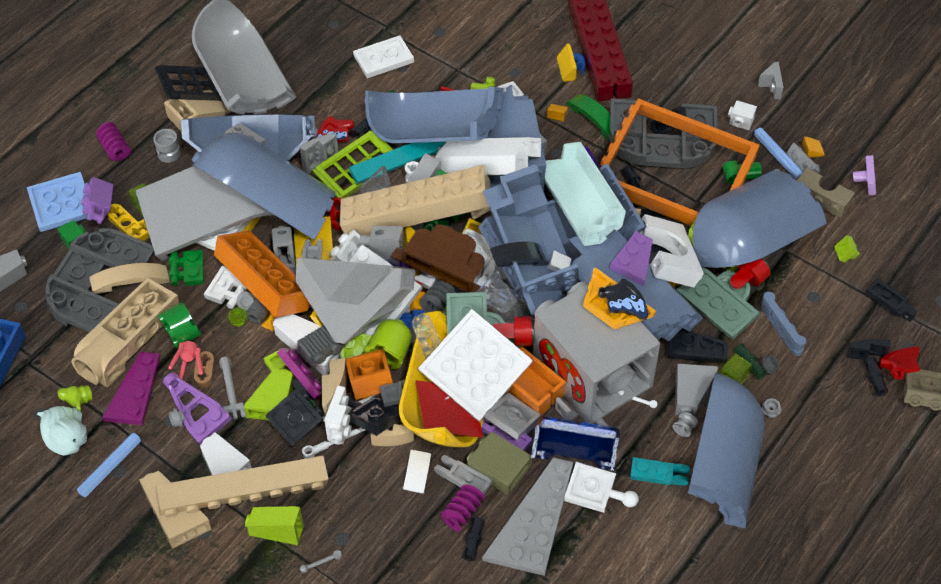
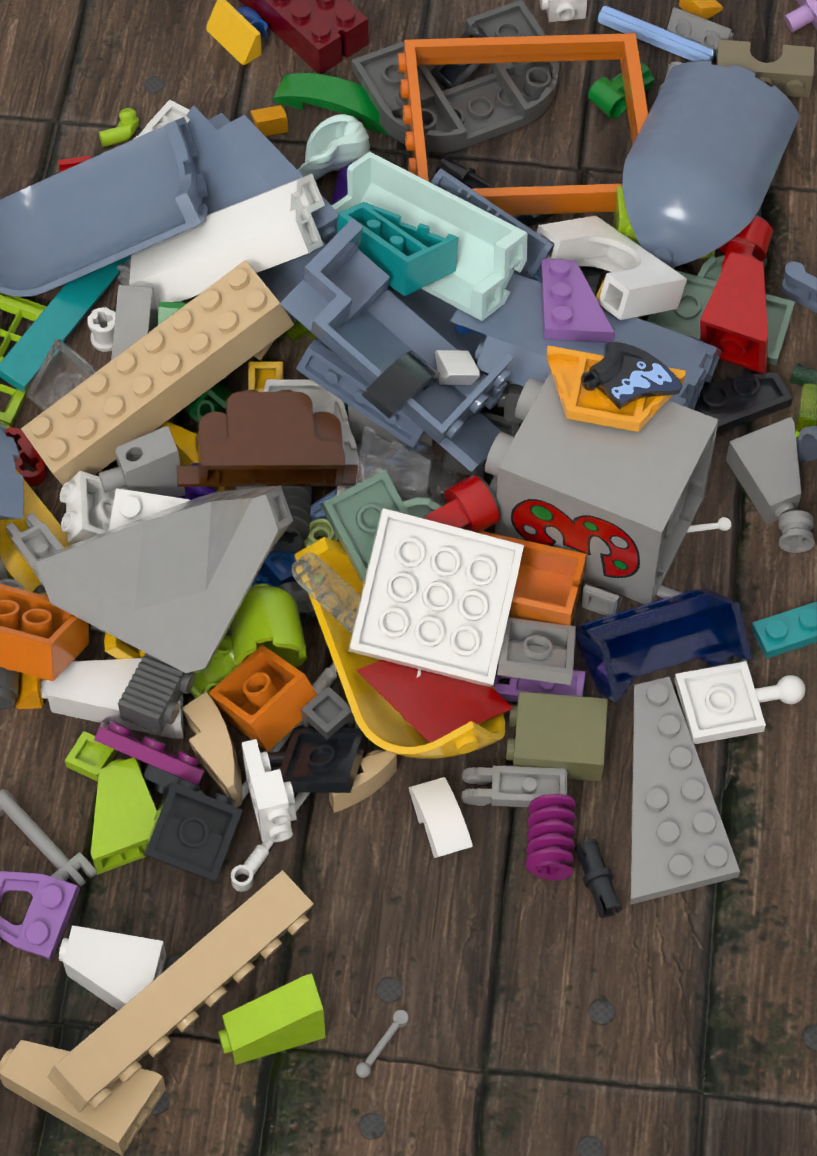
camera: 30 degrees left, 5 degrees up
none -> light aqua piece [297,114,370,181]
none -> teal wedge [337,202,459,296]
none -> red slope [700,252,768,374]

